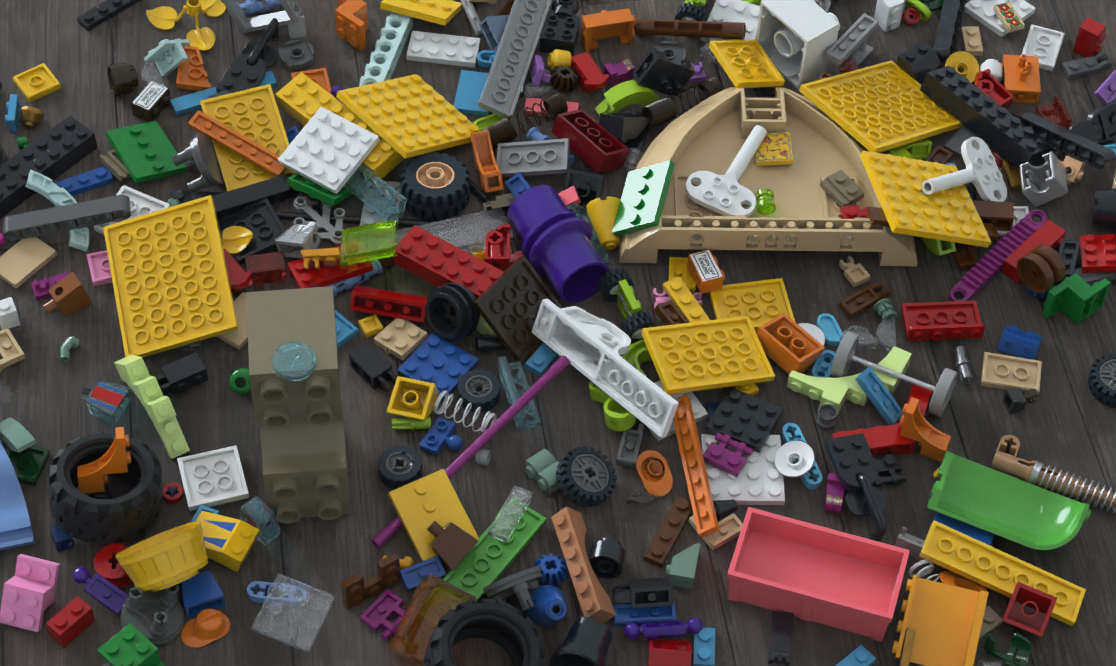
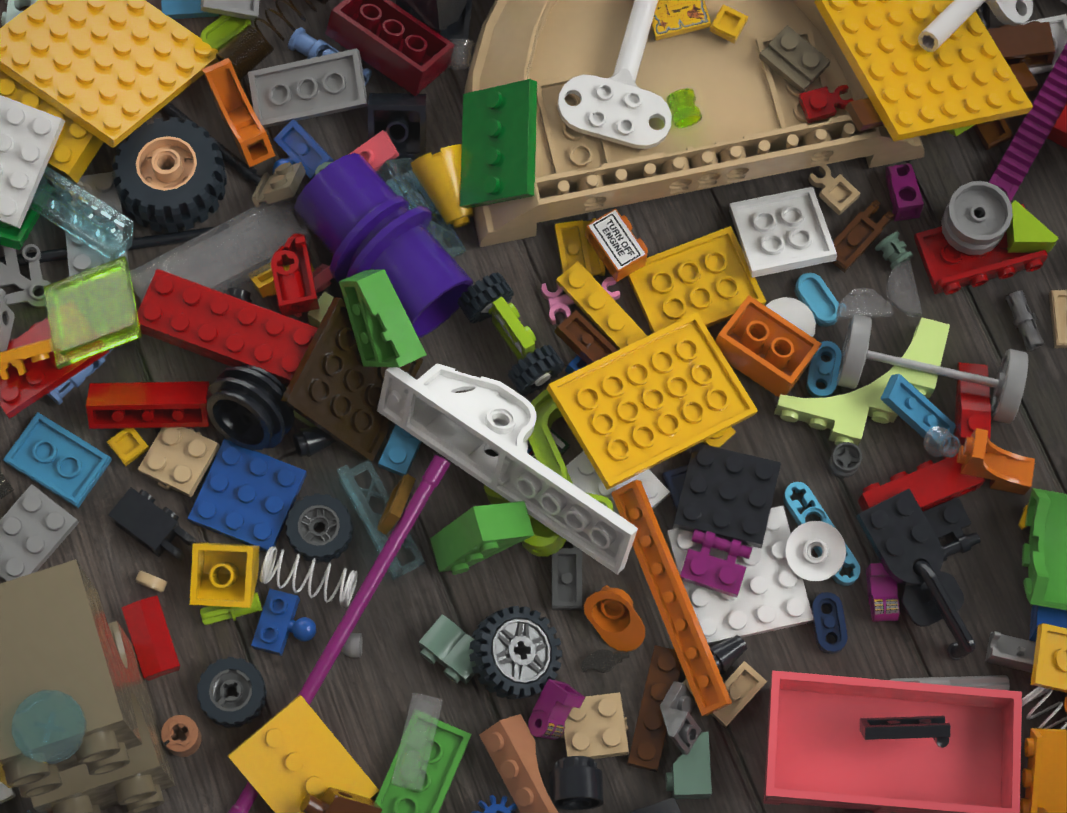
camera: 15 degrees left, 20 degrees up
none -> red piece [121,595,180,681]
none -> tan tile [135,570,167,593]
none -> nougat piece [161,715,202,757]
none -> bright green wedge [339,269,427,367]
none -> pearl gold tile [377,474,416,535]
none -> bright green wedge [430,501,534,575]
none -> magenta leg [528,679,586,740]
none -> tan plate [561,692,629,759]
none -> flat silver slope [660,681,702,755]
none -> yellow tile [709,4,748,44]
none -> white plate [729,187,837,278]
none -> dark blue plate [811,592,848,654]
none -> black hinge [860,716,950,748]
none -> magenta leg [886,163,924,221]
none -> clear piece [924,426,960,457]
none -> light grey wheel [941,181,1013,255]
none -> lime slope [1007,200,1059,253]

